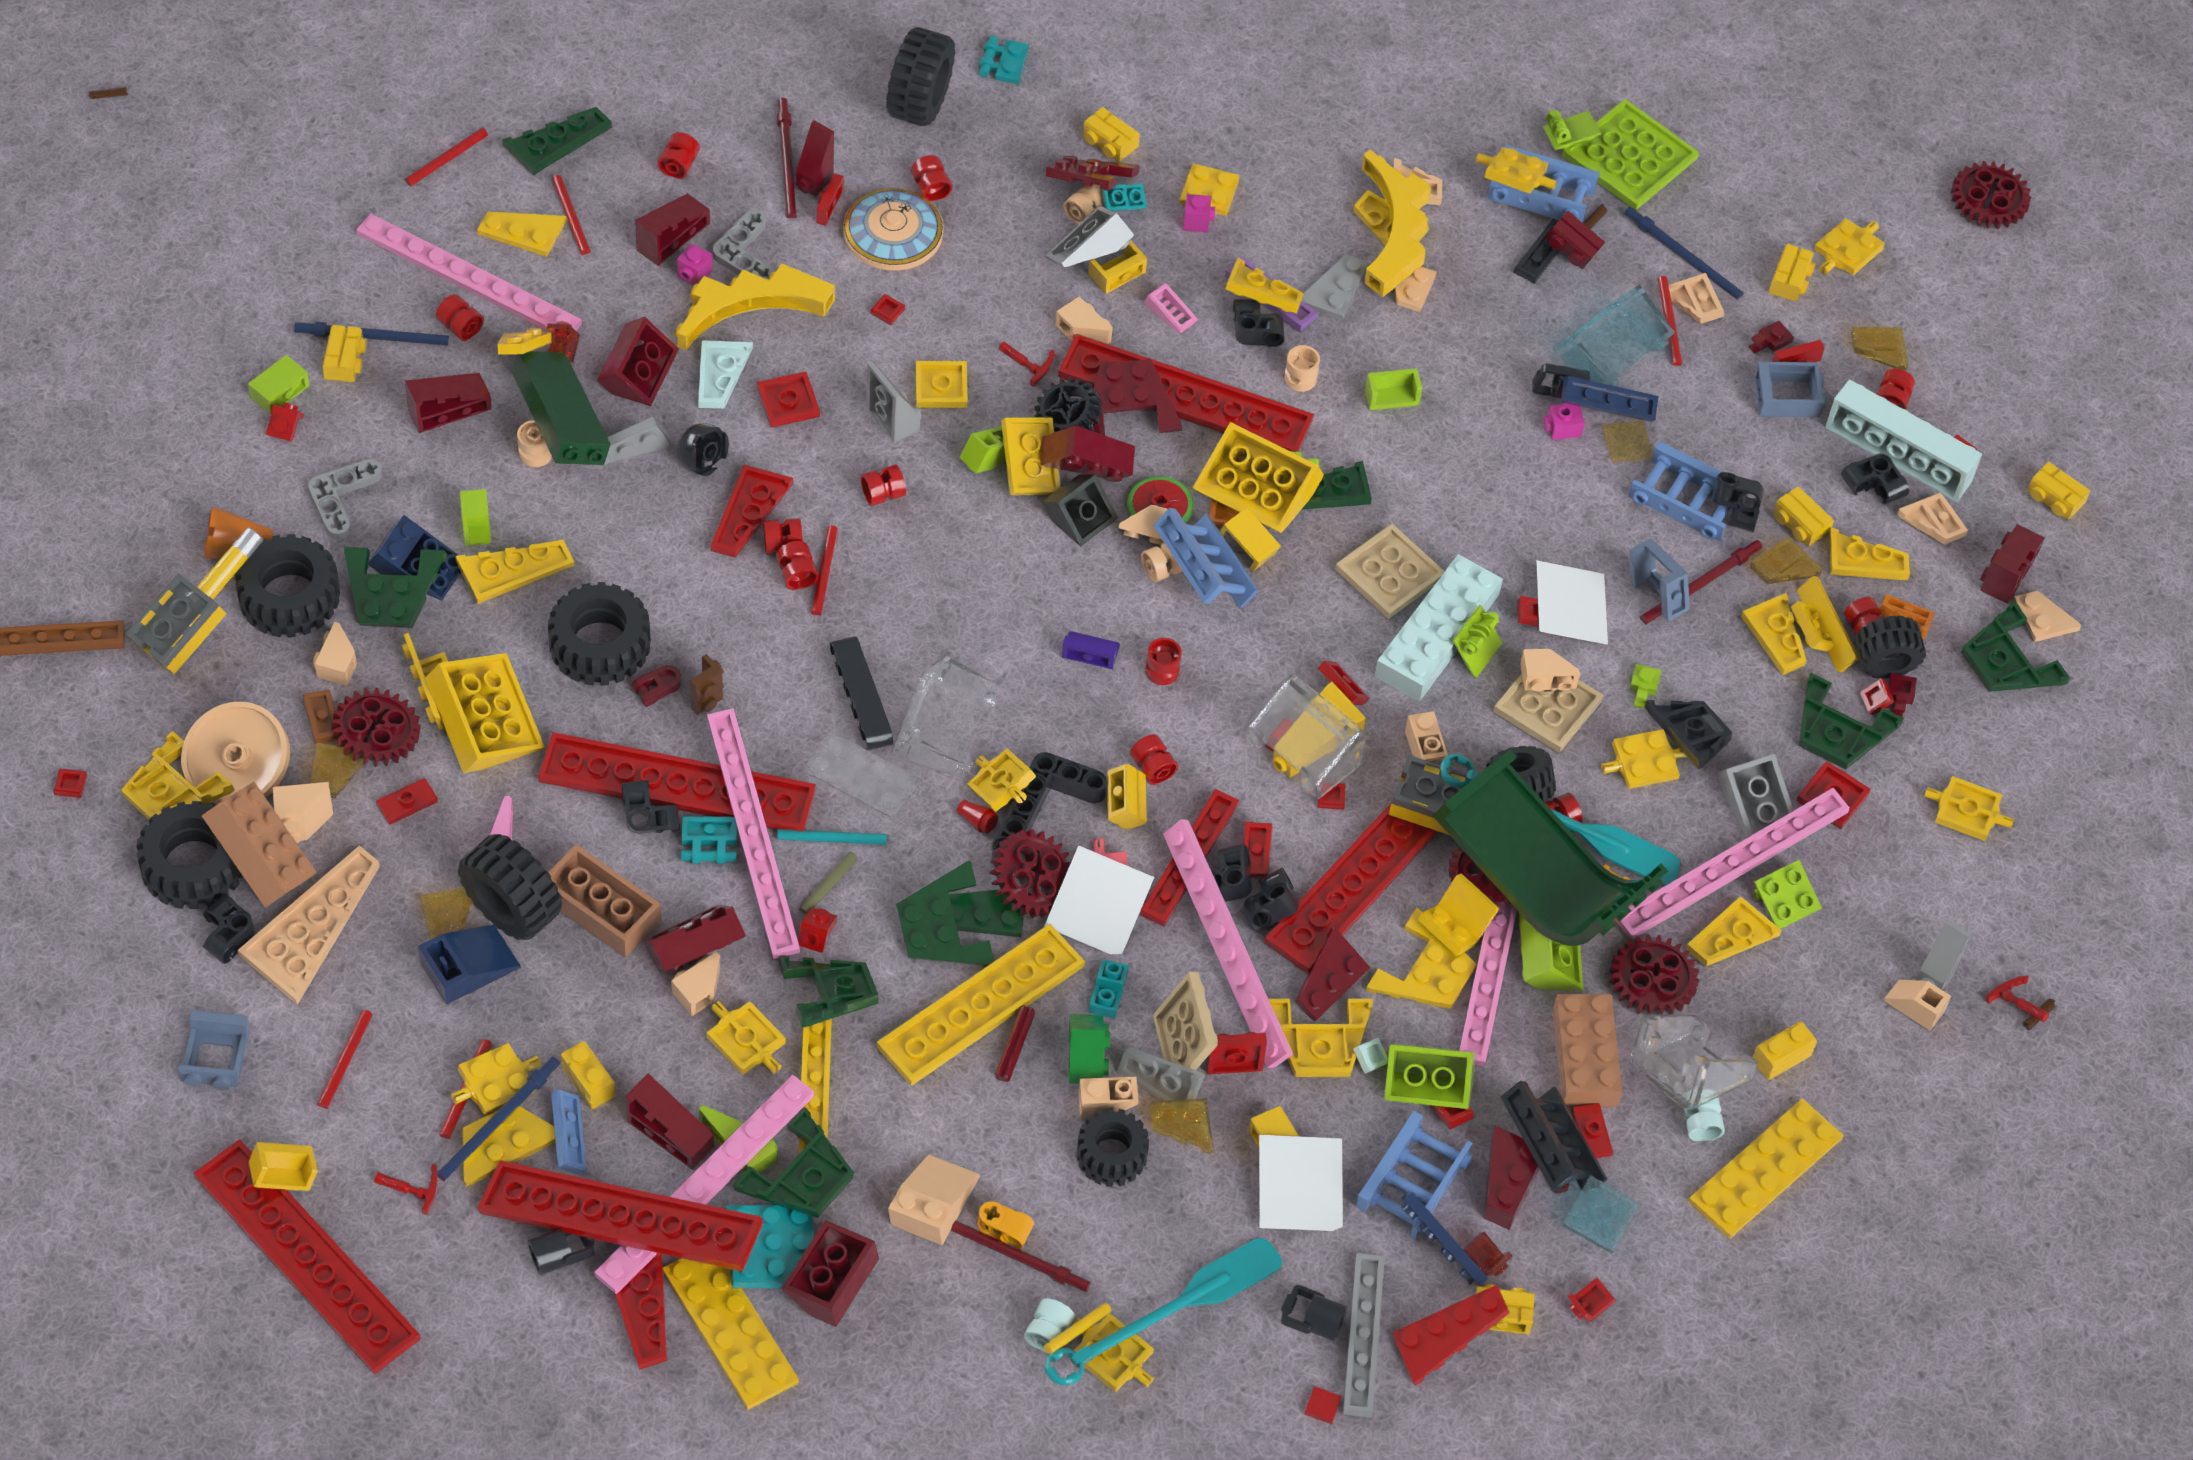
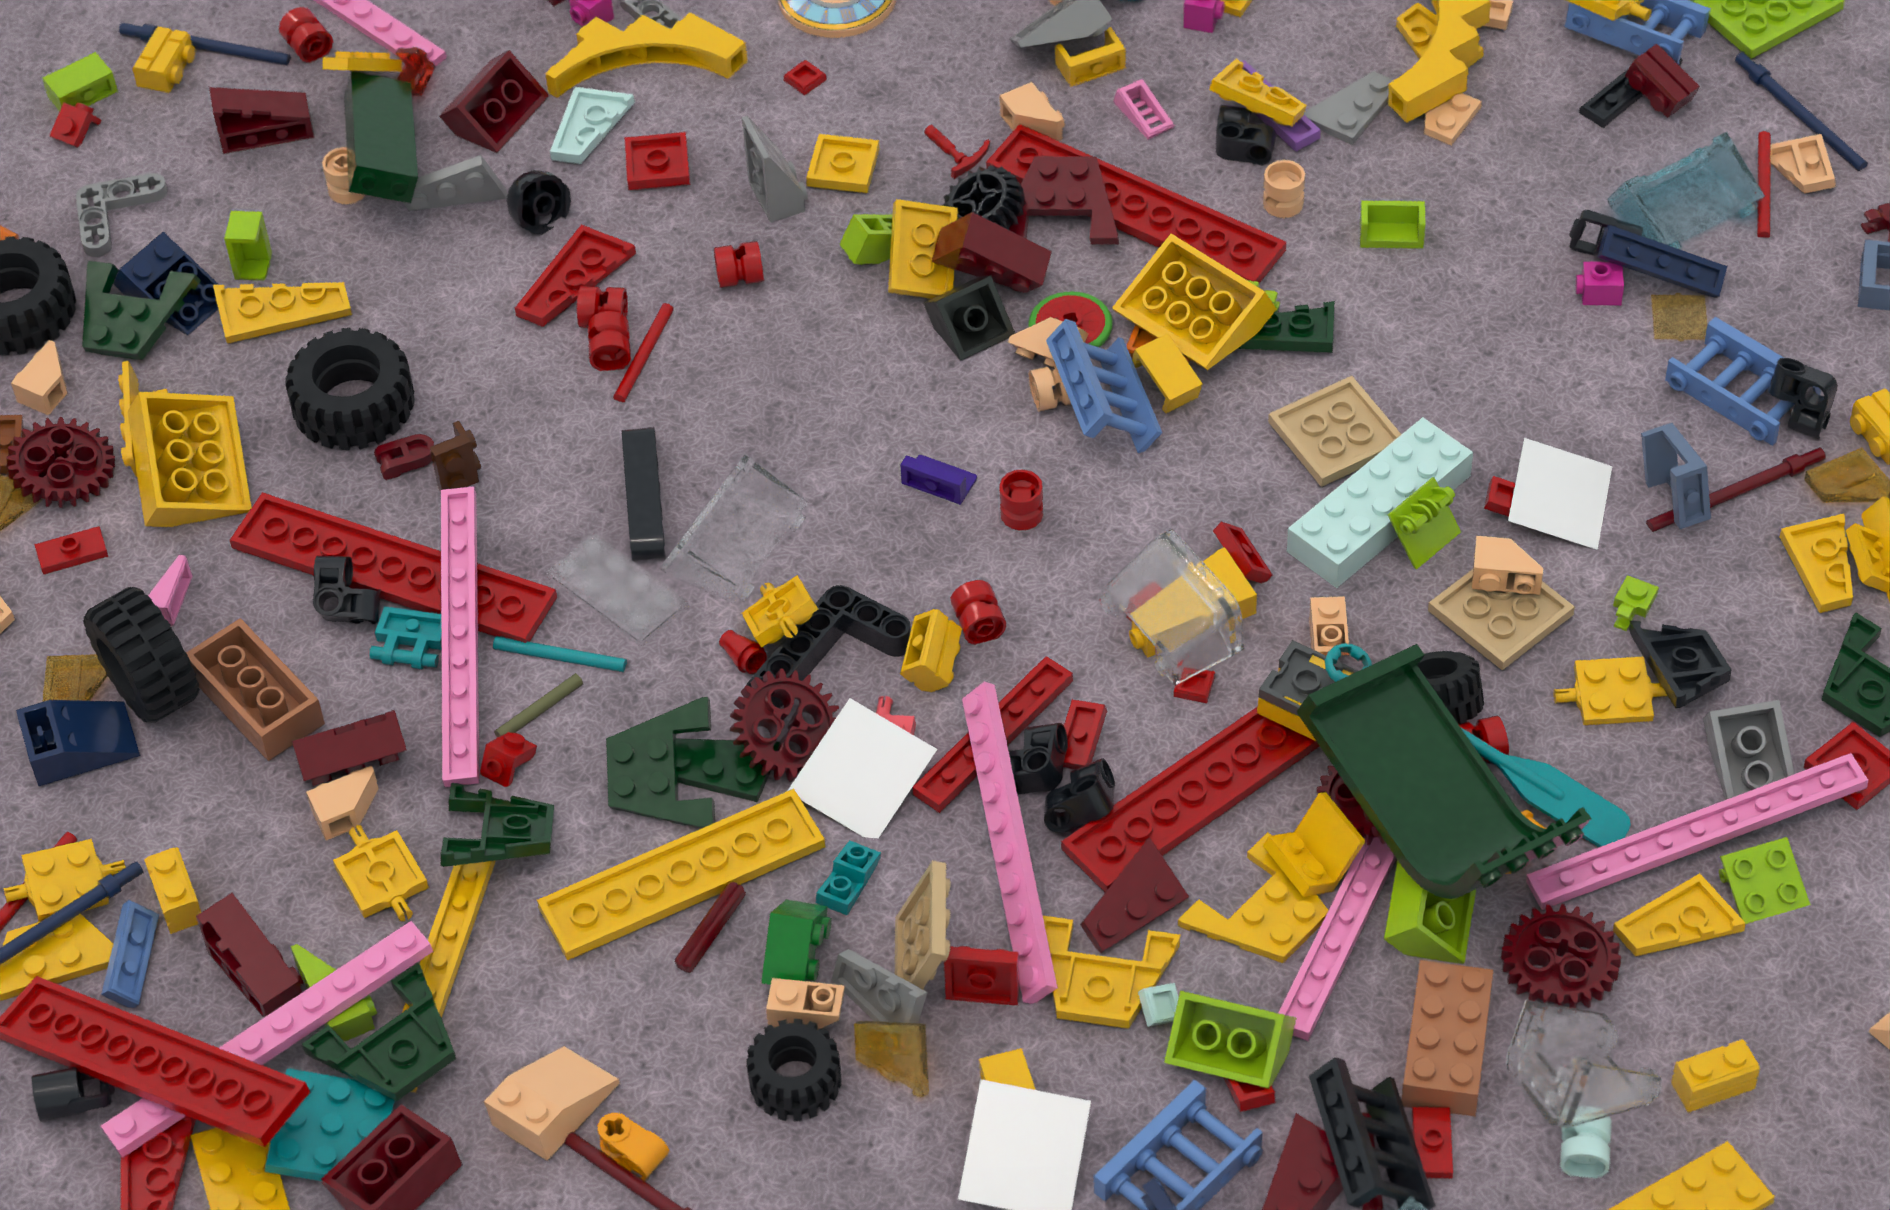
camera: 20 degrees right, 5 degrees down
reddish brown piece [1583,204,1607,229] -> none

